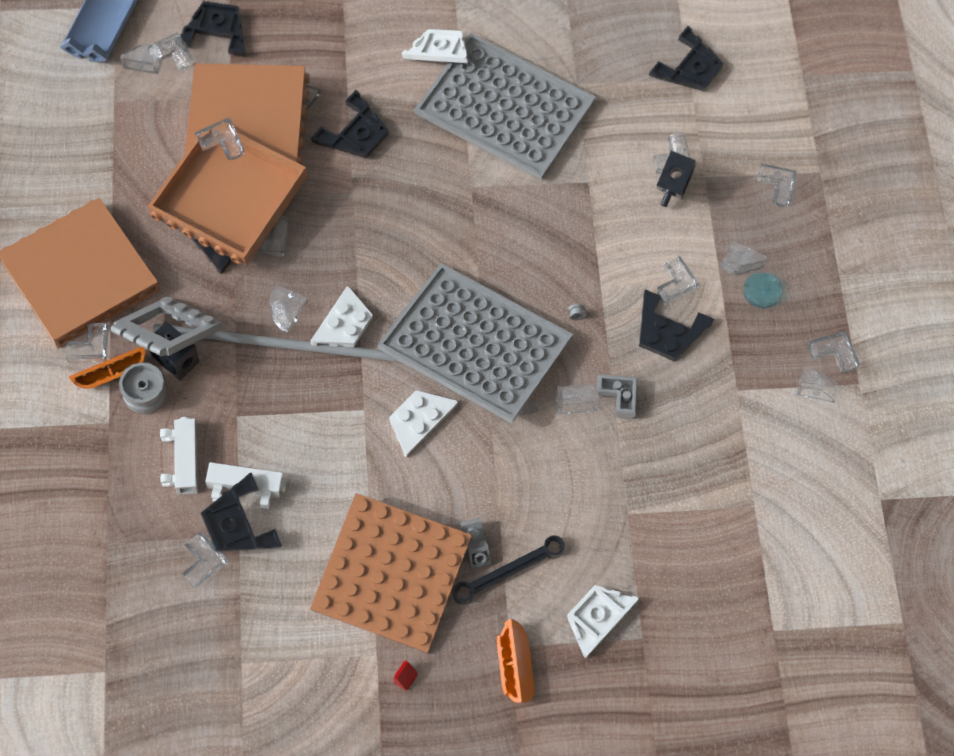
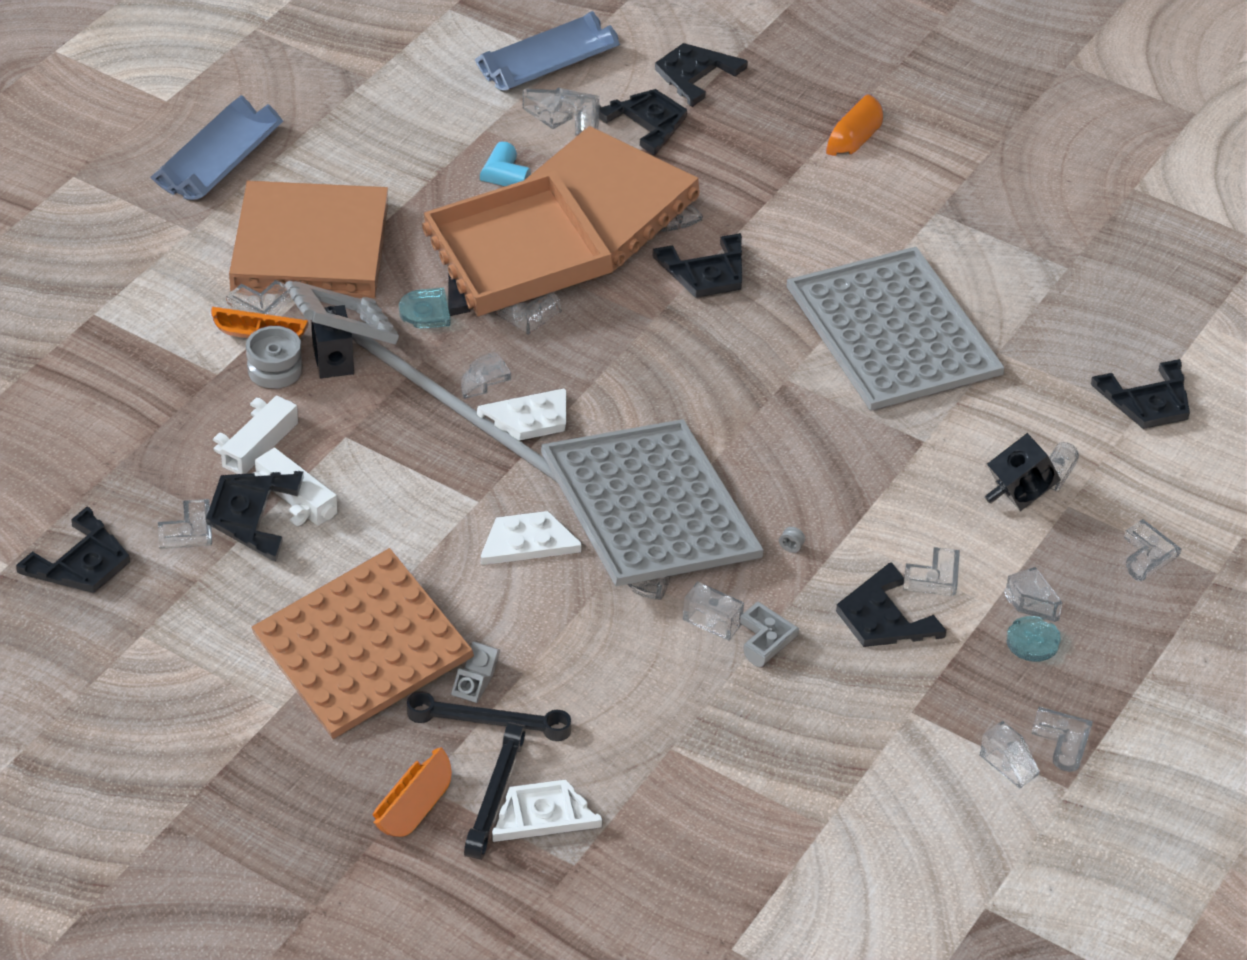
camera: 40 degrees right, 20 degrees down
clear brick [195,117,245,160] -> none
red slope [394,660,418,691] -> none
white wing [402,29,468,63] -> none
none -> black wing [16,506,130,593]
none -> clear light blue tile [399,287,450,328]
none -> black piece [464,722,526,860]
none -> medium azure brick [480,141,531,186]

